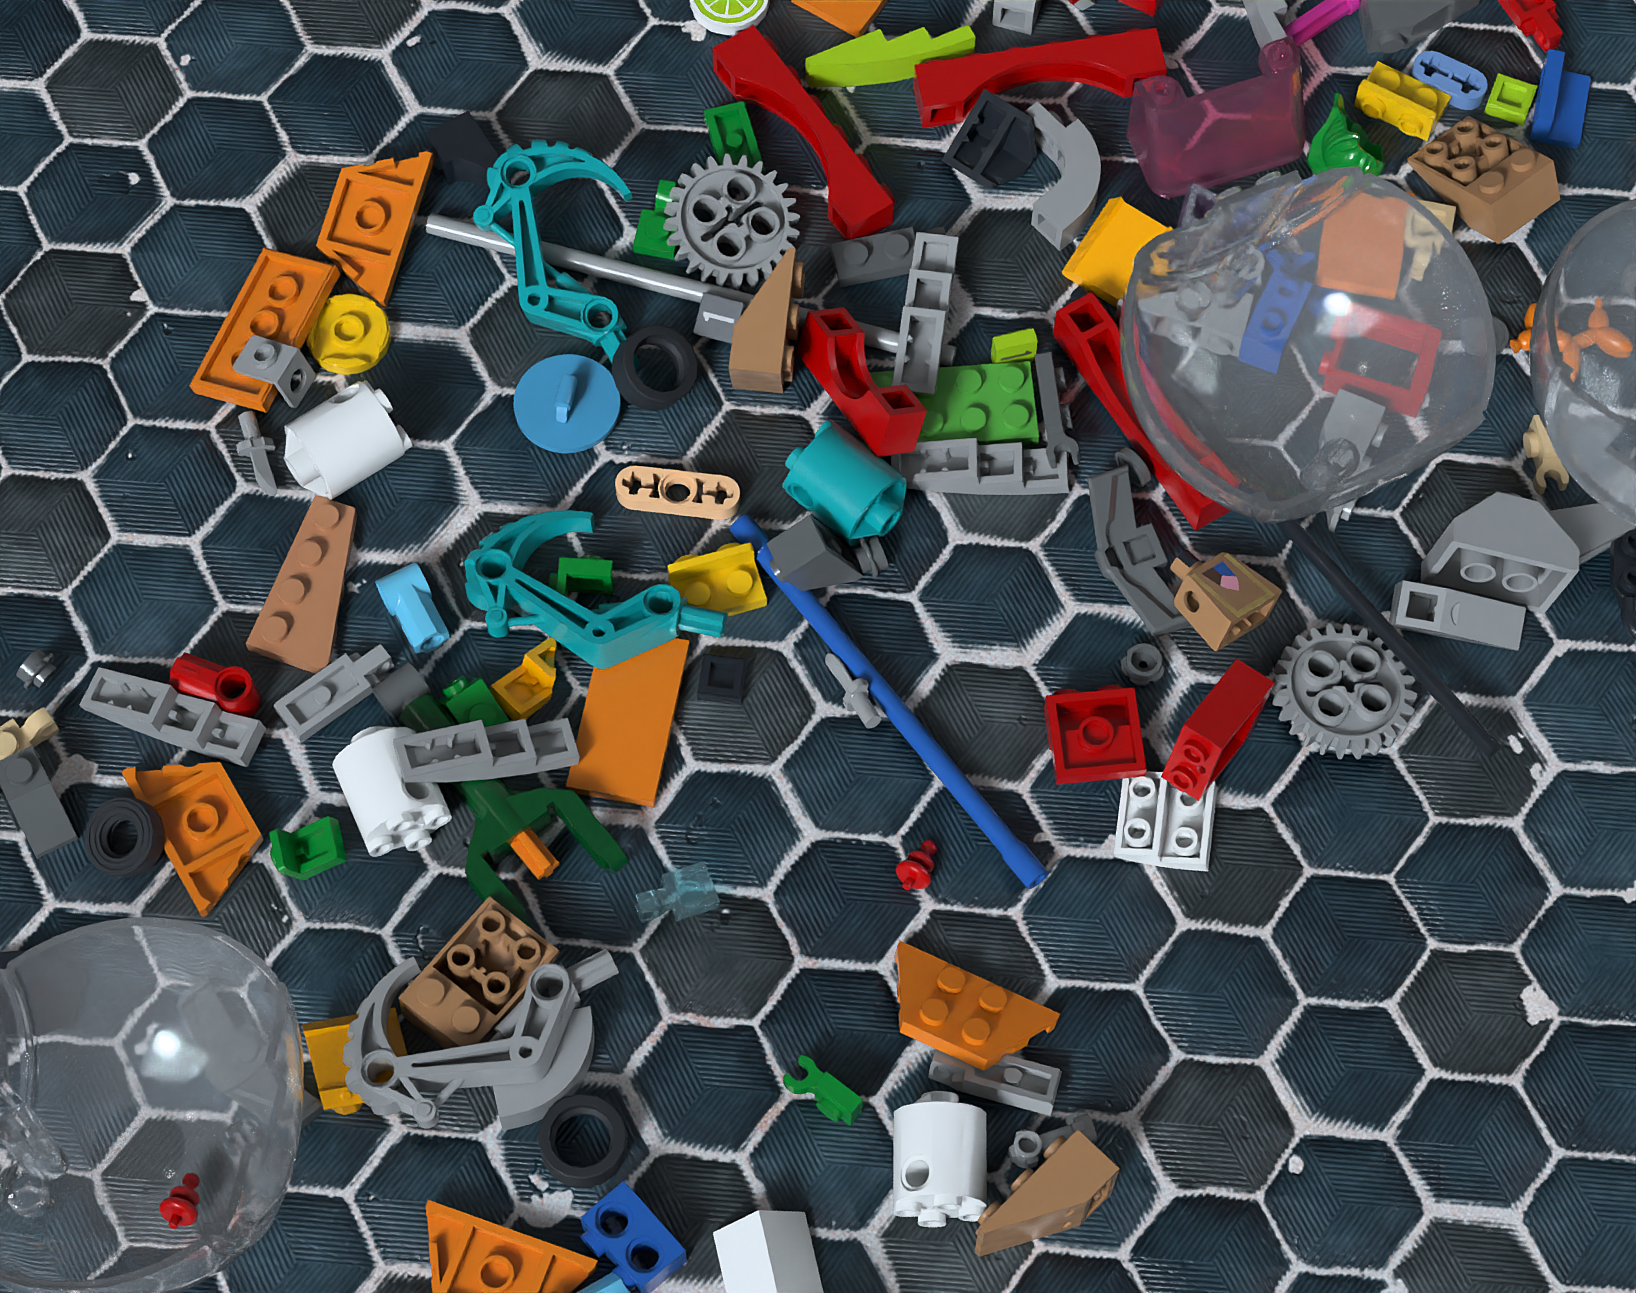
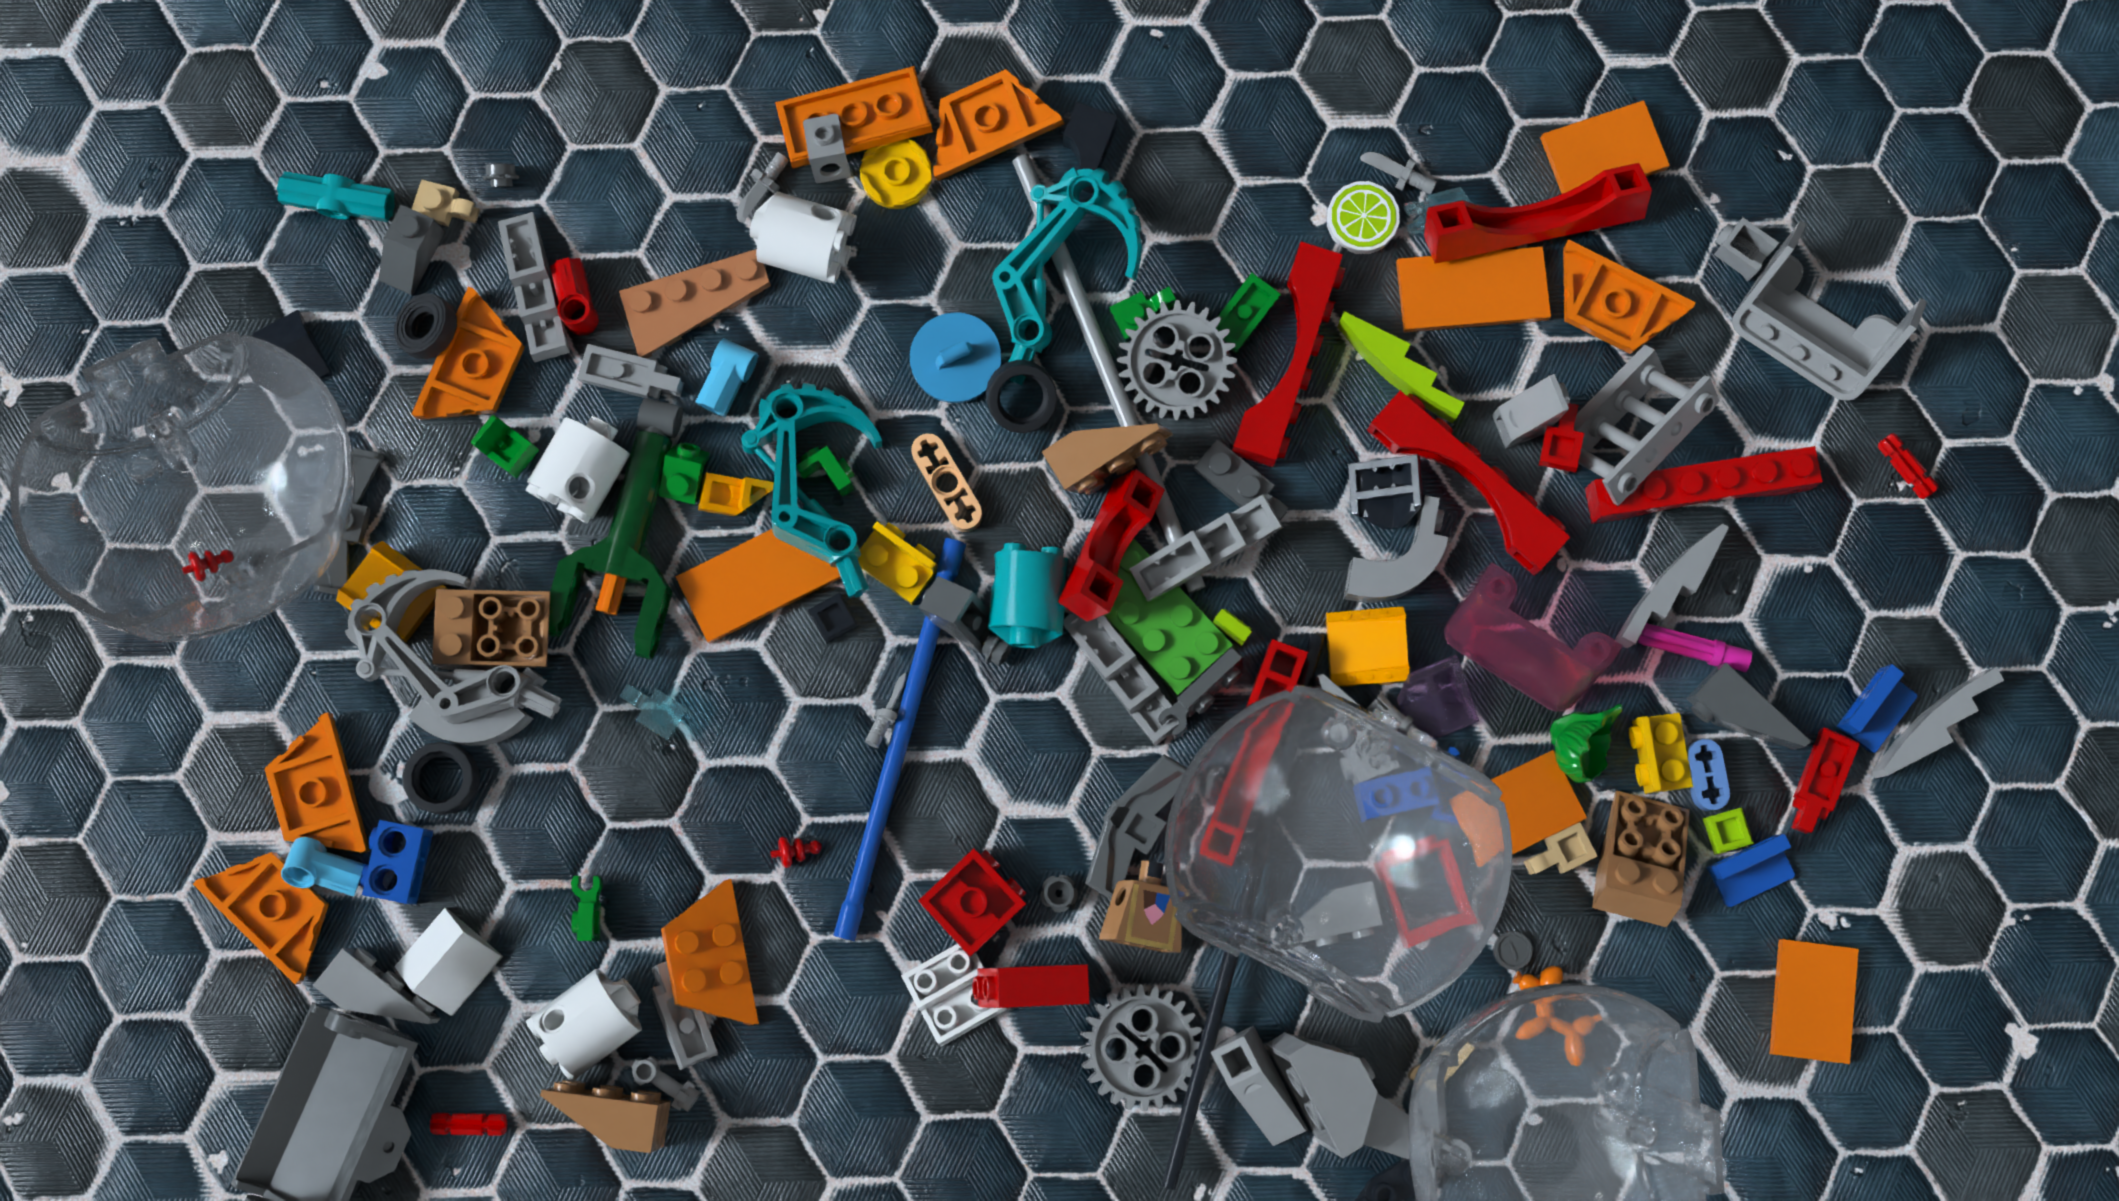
camera: 55 degrees right, 15 degrees up
light grey slope [393,718,580,782] -> none
tile [693,292,746,344] -> none

